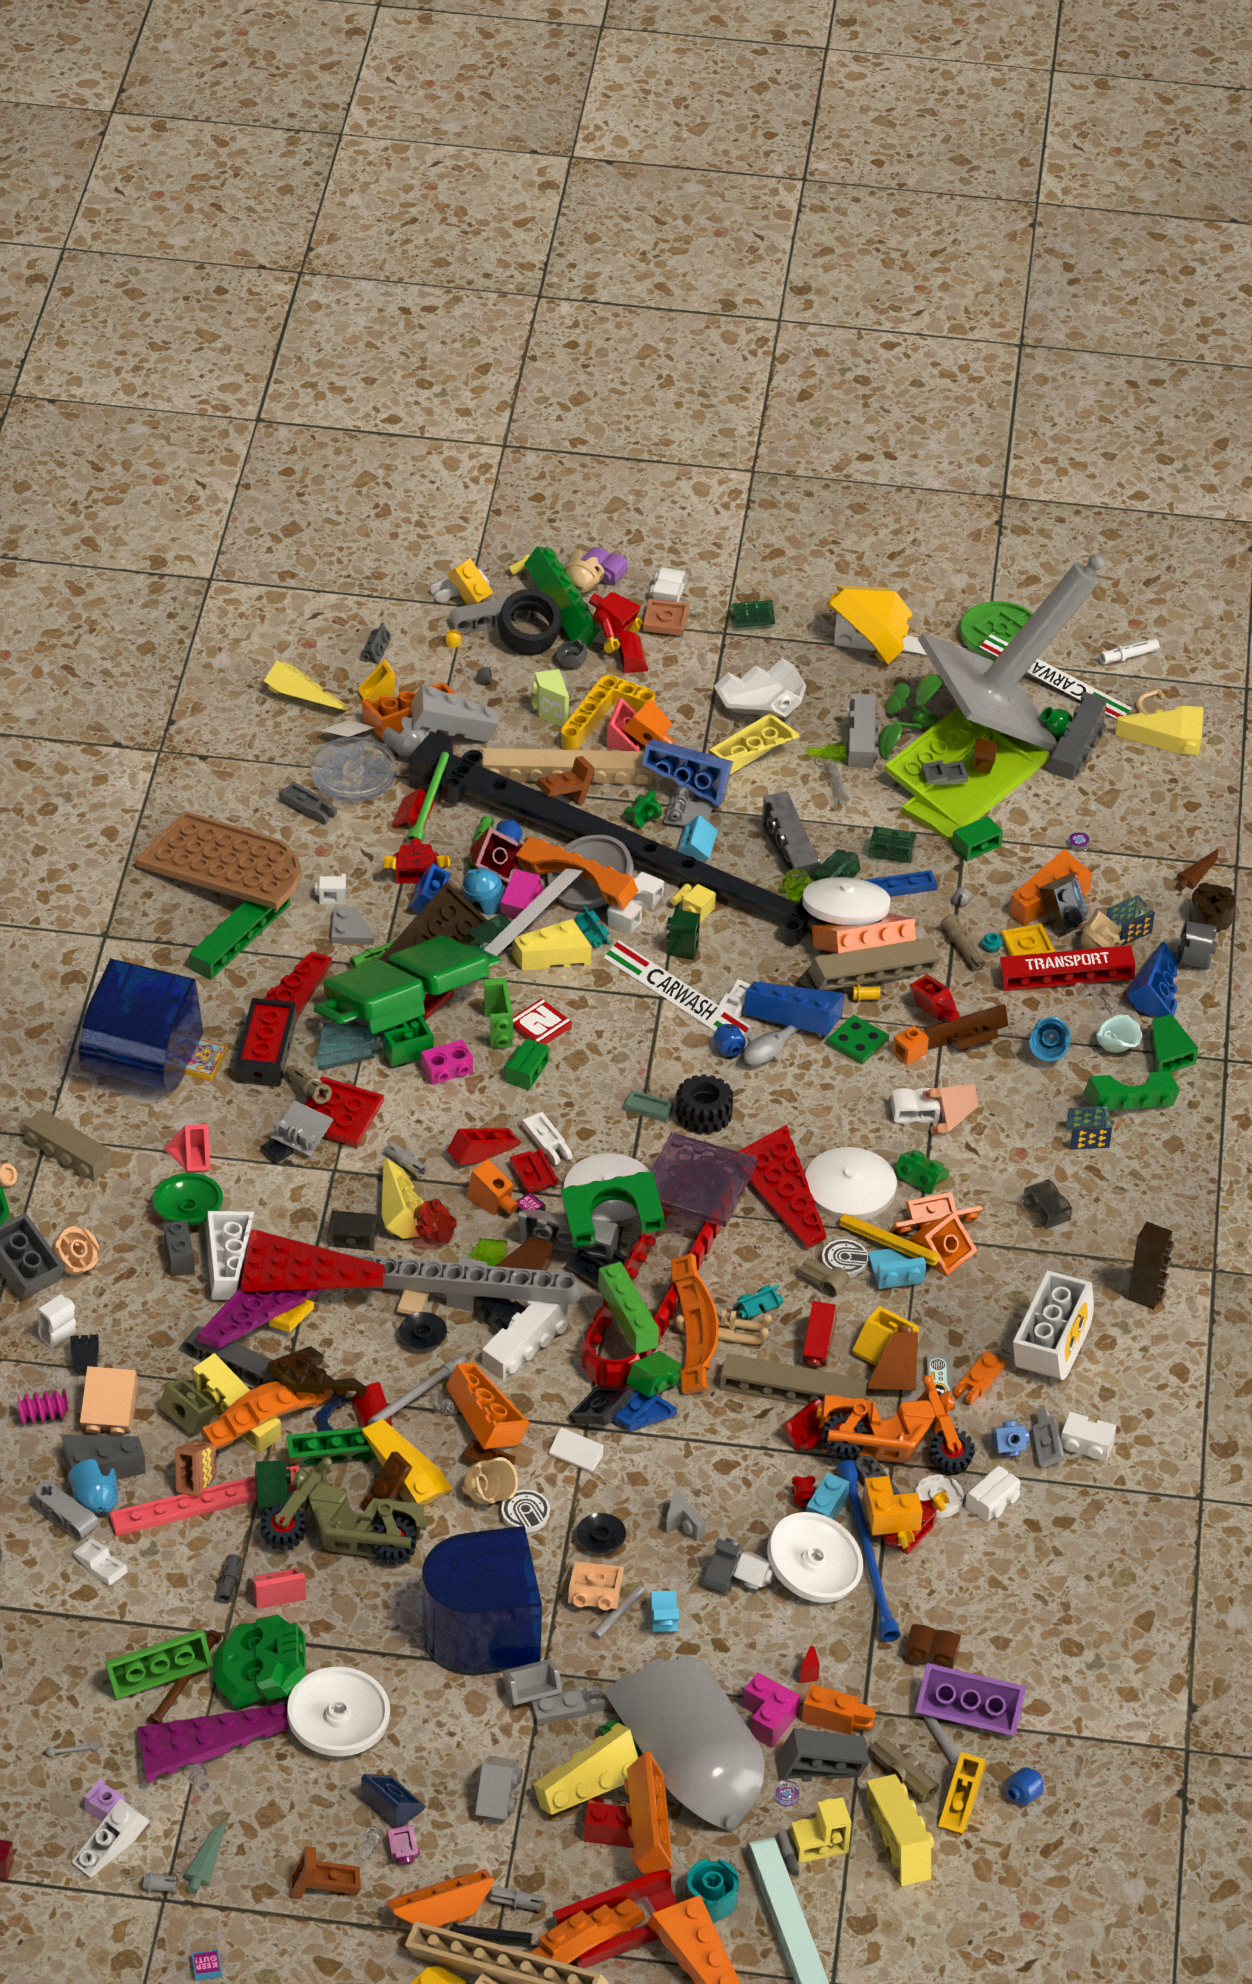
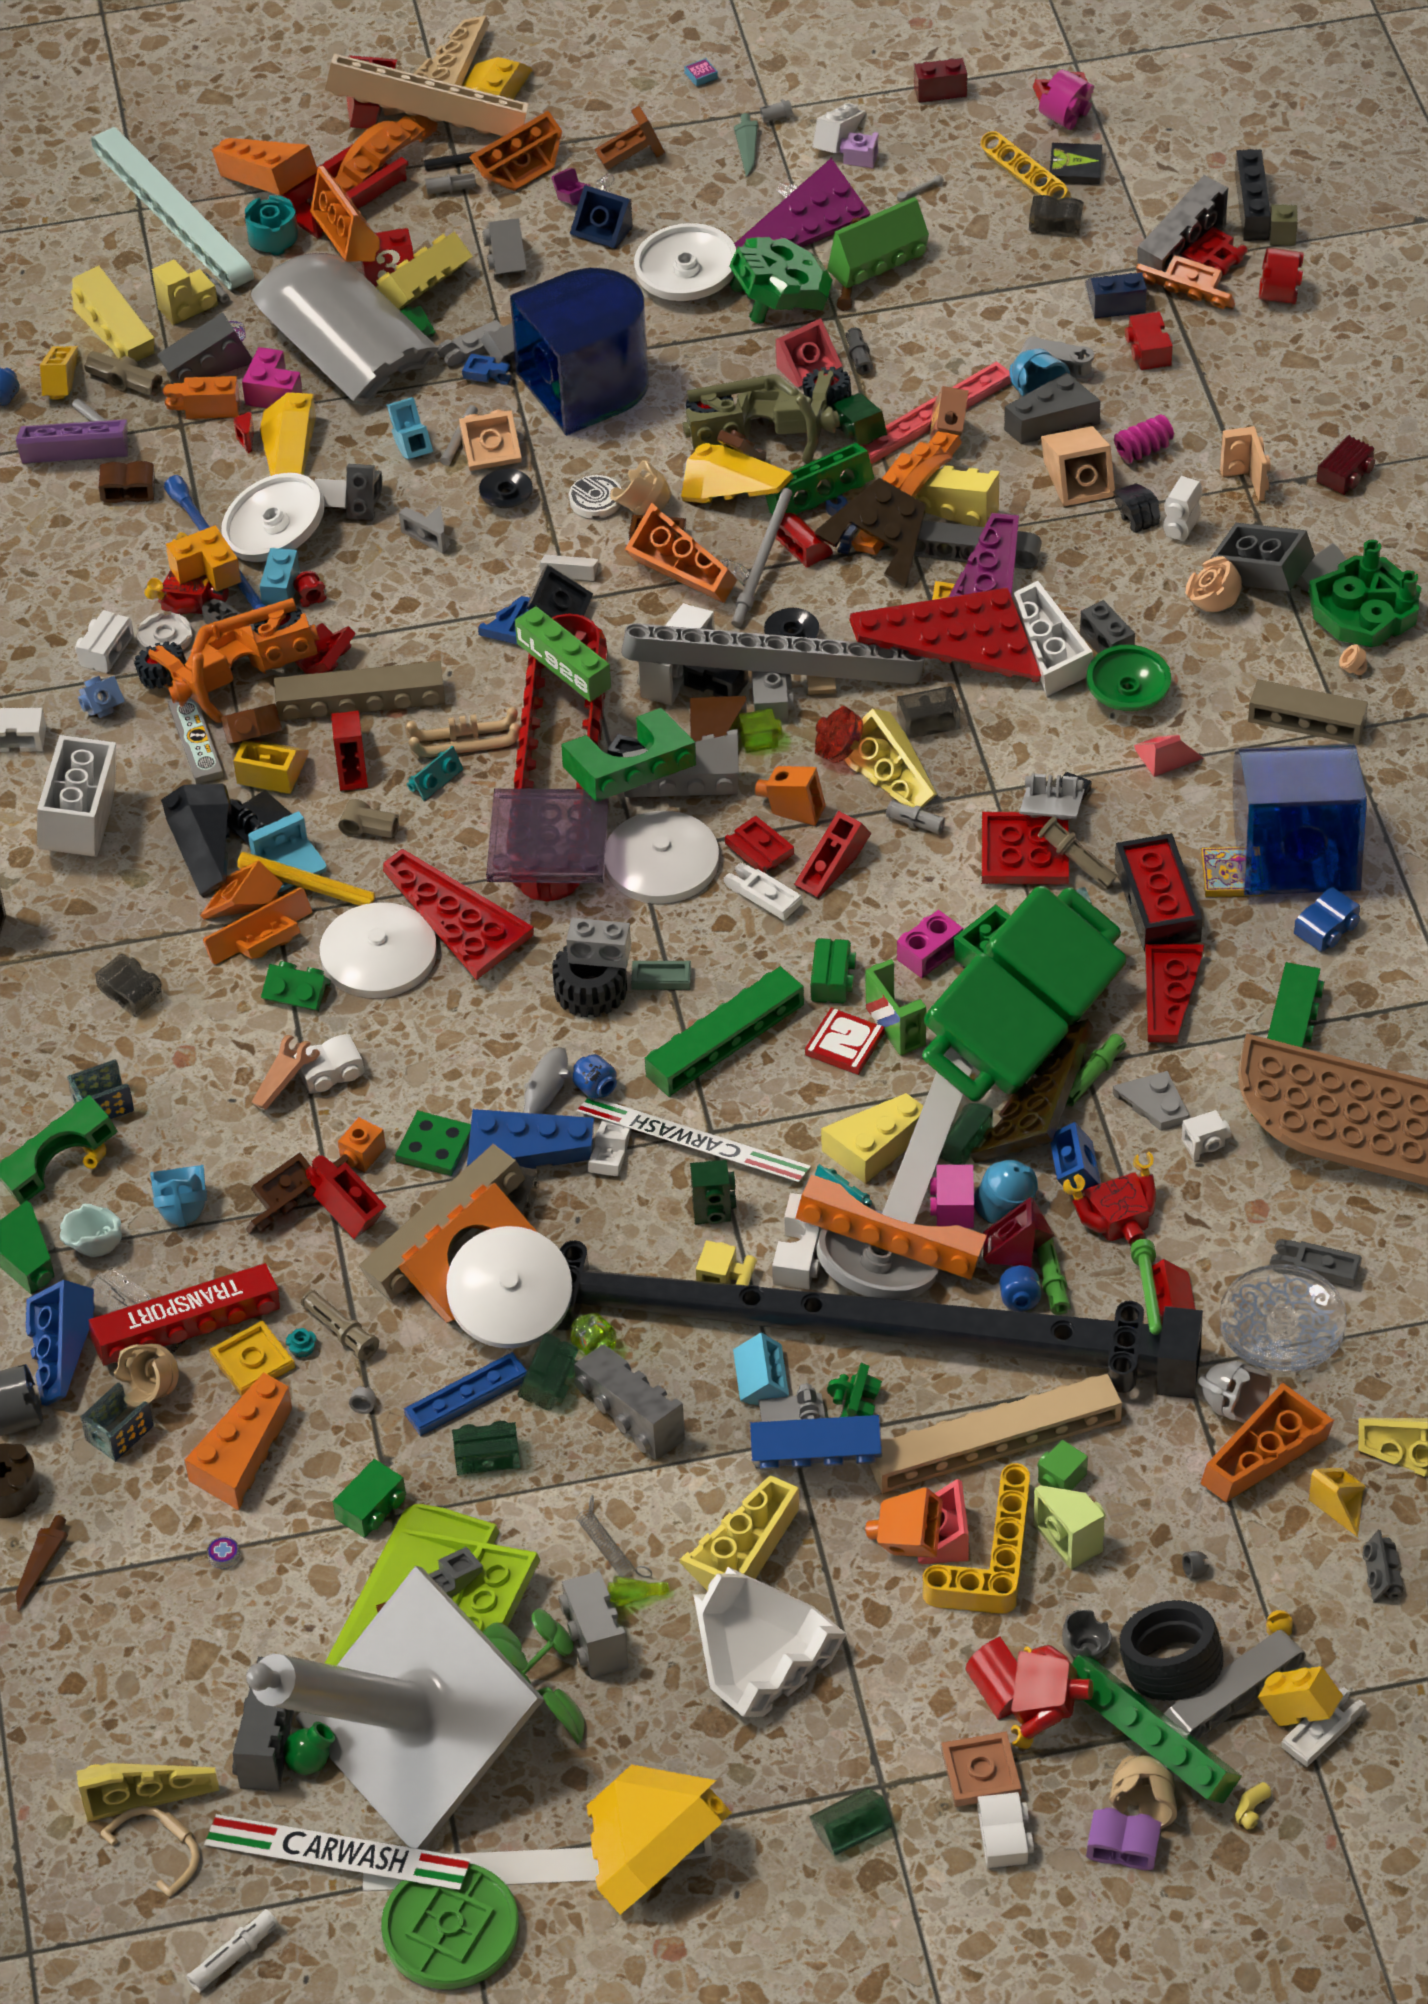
camera: 165 degrees right, 5 degrees up
white slope [73,1538,128,1586] -> none
olive brick [159,1378,216,1435] -> none
white sticker [321,721,375,737] -> none
light grey wedge [411,684,499,742] -> none
tile [516,1192,546,1213] -> none
dark orange bracket [536,756,594,804] -> none
green brick [626,1351,682,1397] -> none
orange piece [671,1253,719,1395] -> none
tile [821,1239,868,1279] -> none
orange hinge [953,1351,1006,1405] -> none
light grey hinge [1032,1406,1065,1468] -> none
black slope [1039,872,1088,930] -> none
none -> black wedge [161,783,232,897]
none -> black hinge [227,790,292,846]
none -> yellow wedge [260,393,316,476]
none -> blue plate [462,354,512,385]
none -> light grey brick [566,918,631,969]
none -> green brick [645,966,804,1097]
none -> bright green brick [1037,1439,1088,1490]

